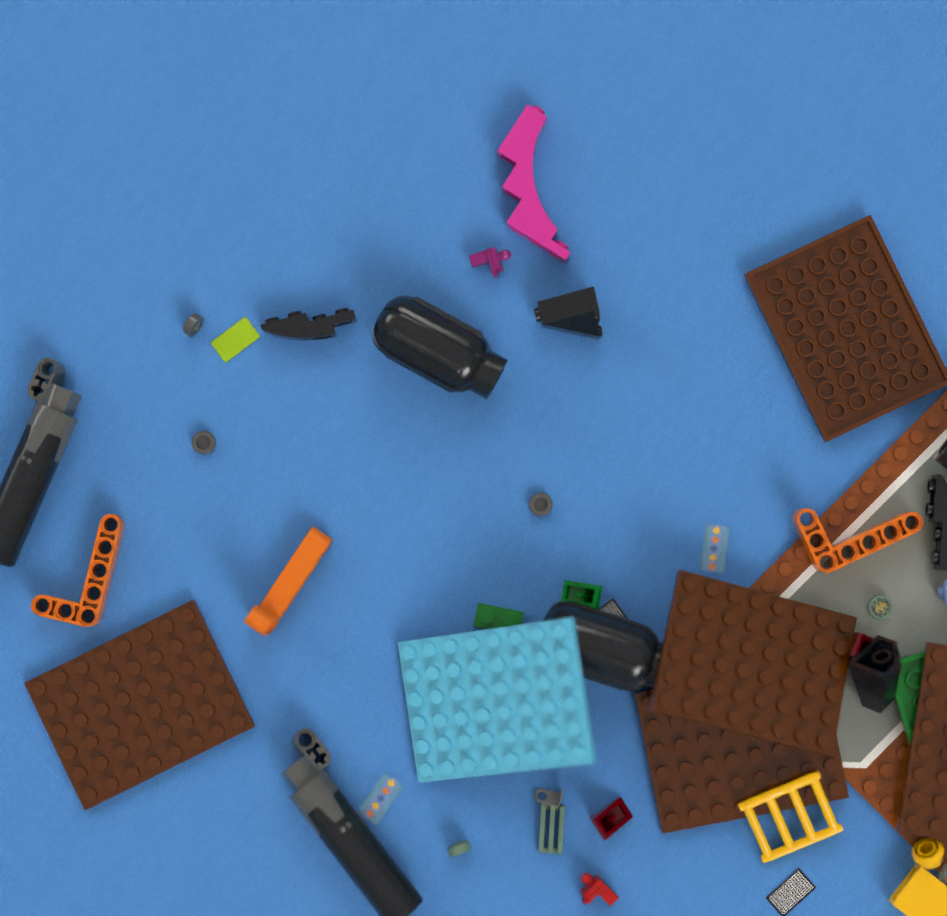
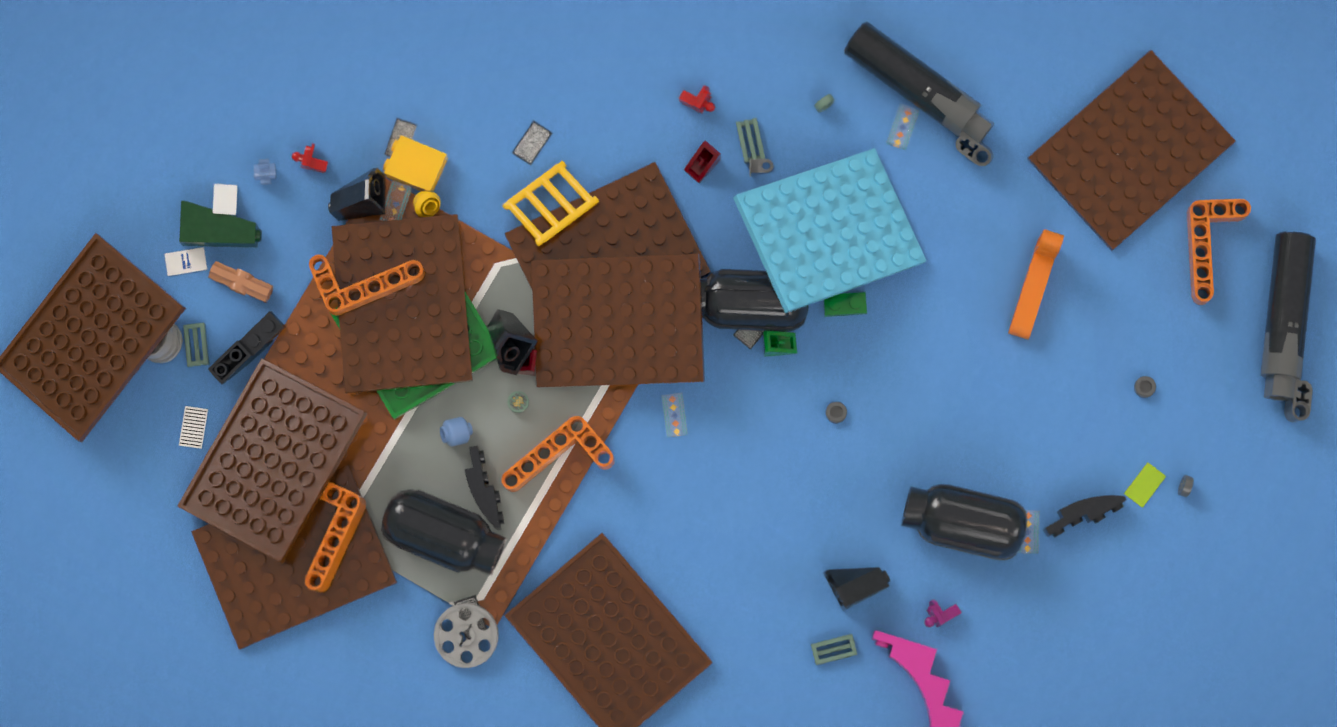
camera: 160 degrees right, 5 degrees down
none -> sand green tile [811,634,858,665]
none -> clear tile [1018,510,1040,554]

